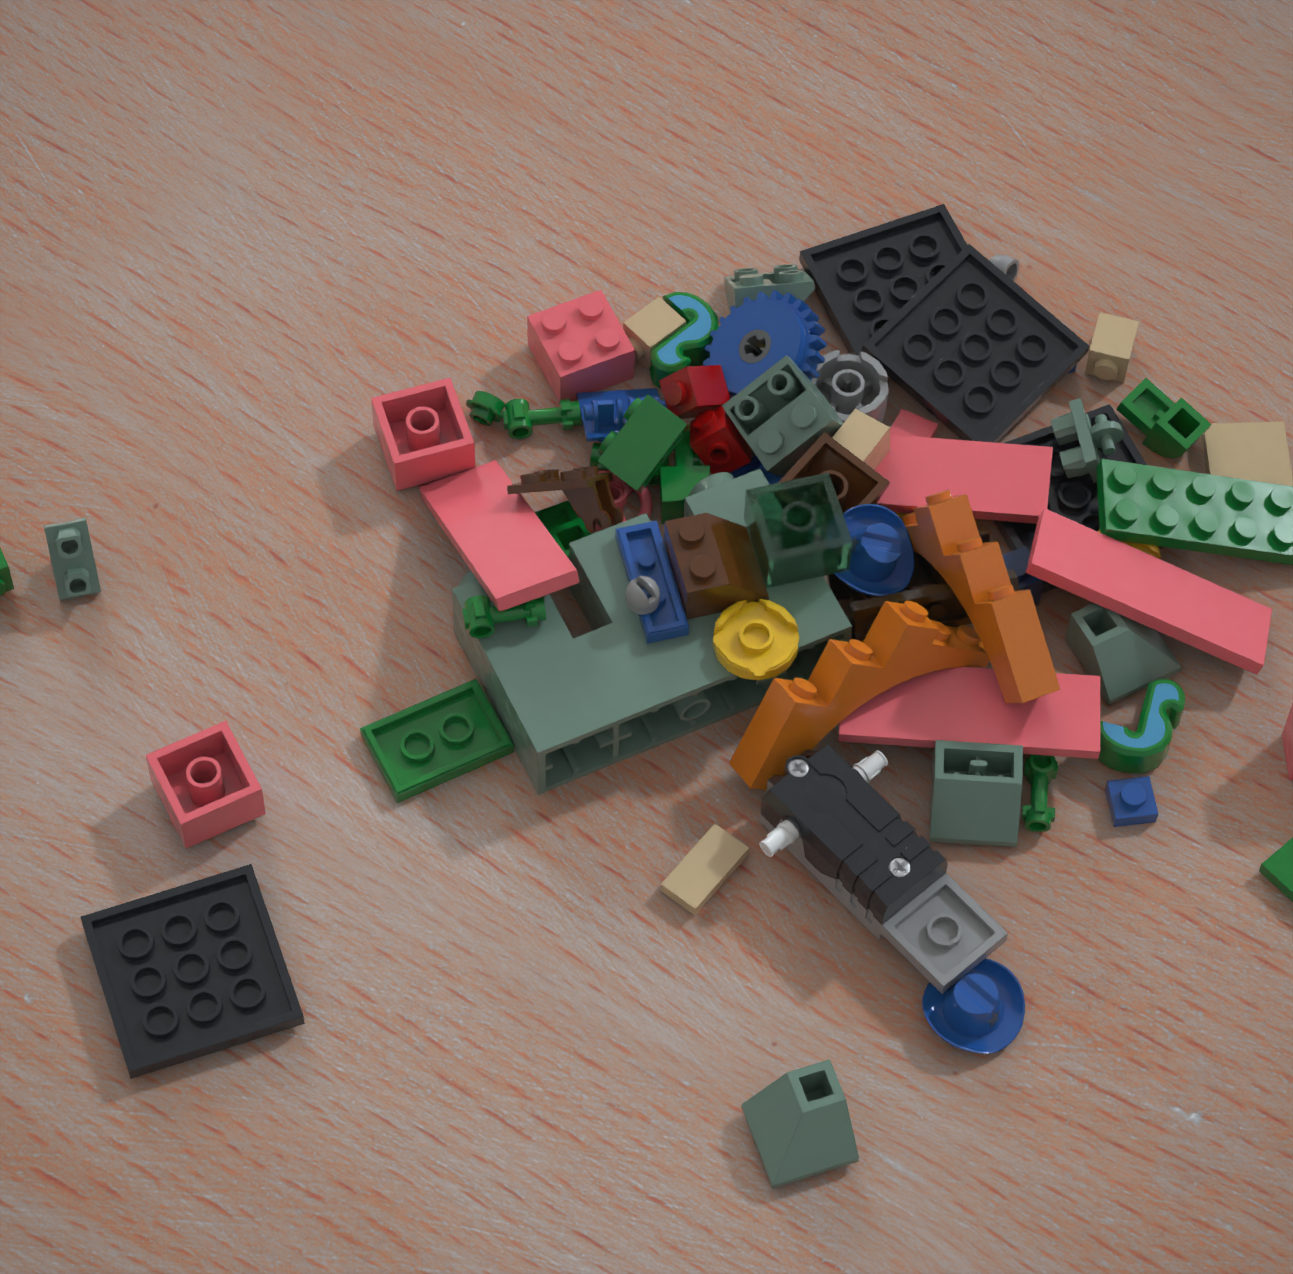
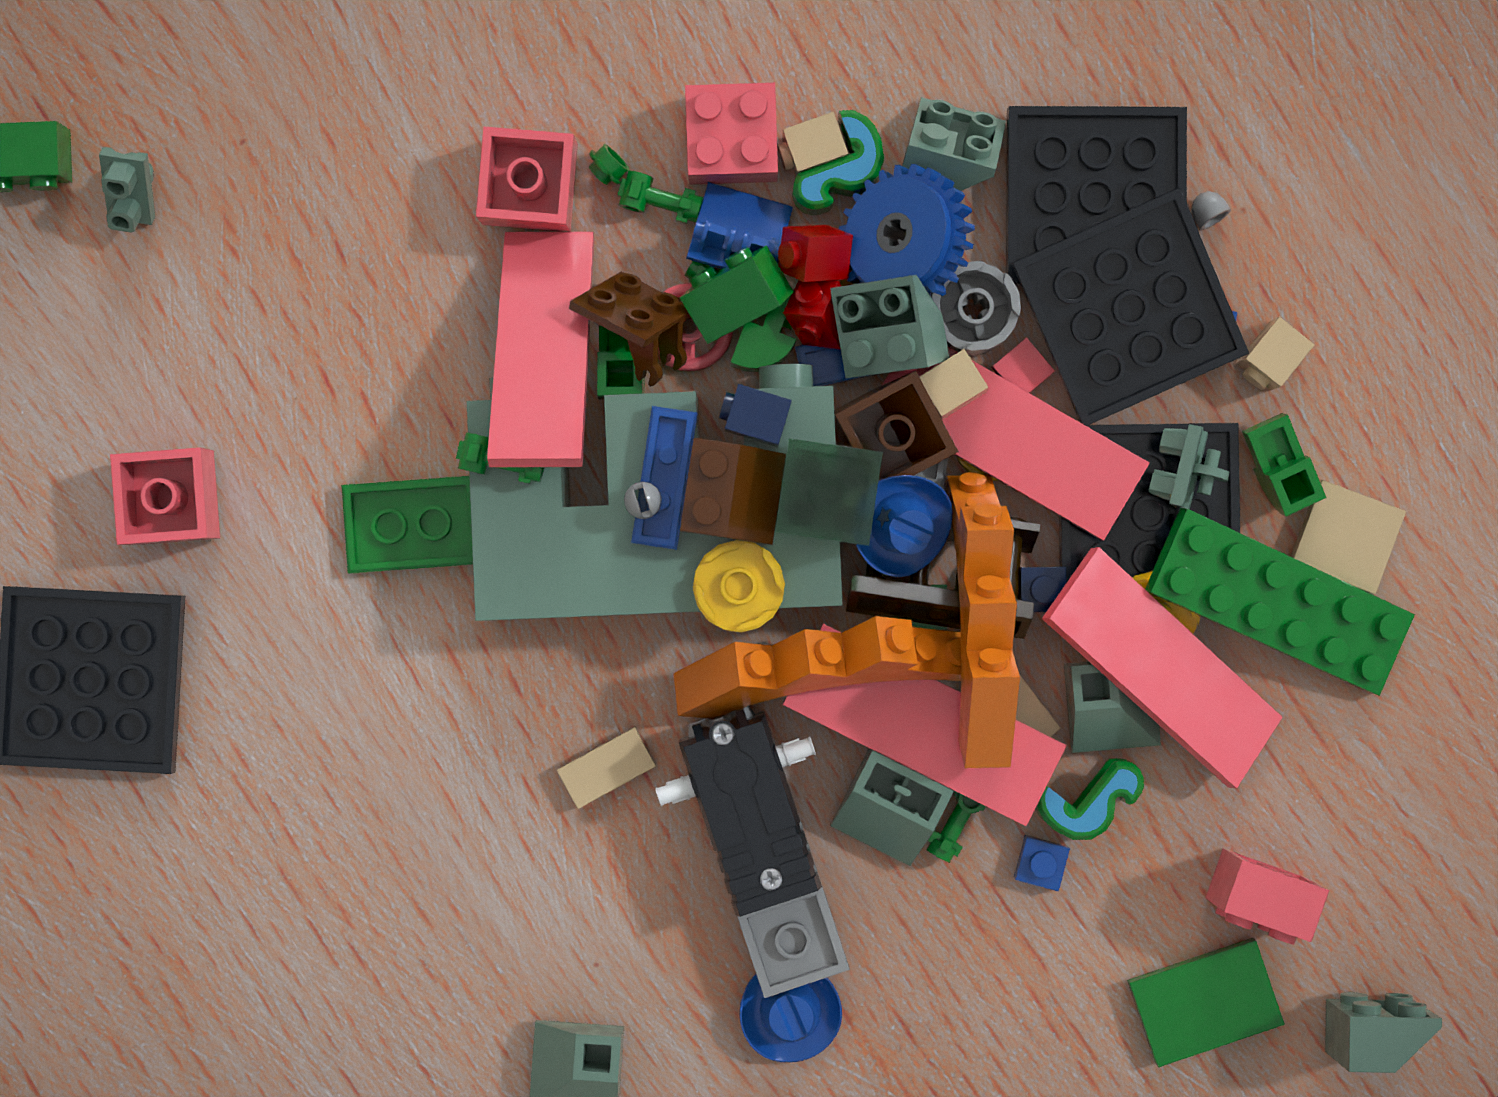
camera: 25 degrees right, 30 degrees up
none -> dark blue brick [719,384,792,447]

